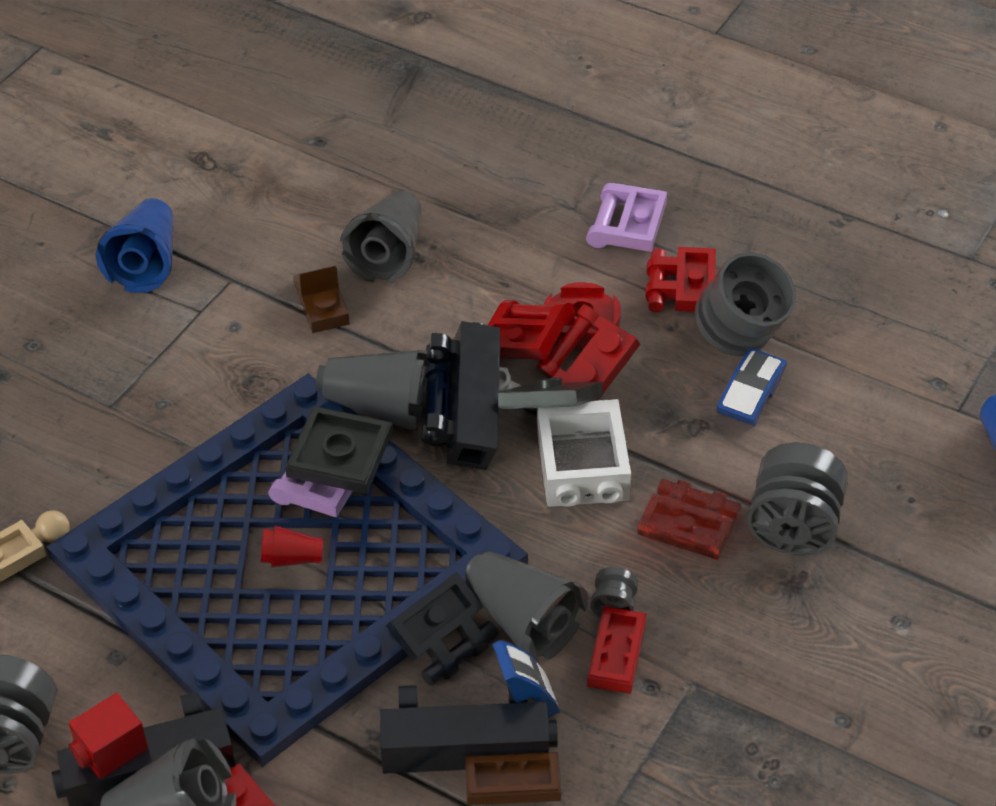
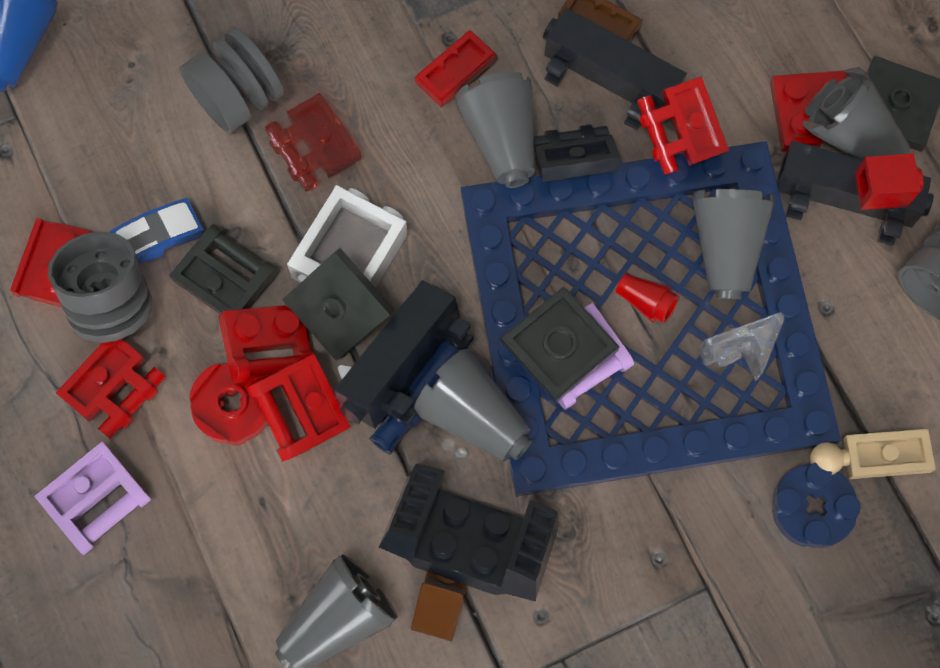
camera: 150 degrees left, 25 degrees up
blue slope [493,640,560,718] -> none
dark grey wheel [590,567,638,618] -> none
none -> red plate [10,218,93,307]
none -> pearl dark grey plate [169,224,279,314]
none -> black plate [379,464,558,601]
none -> red plate [637,76,729,175]
none -> dark grey cone [693,189,774,300]
none -> clear slope [699,312,785,381]
none -> dark blue plate [772,463,861,549]

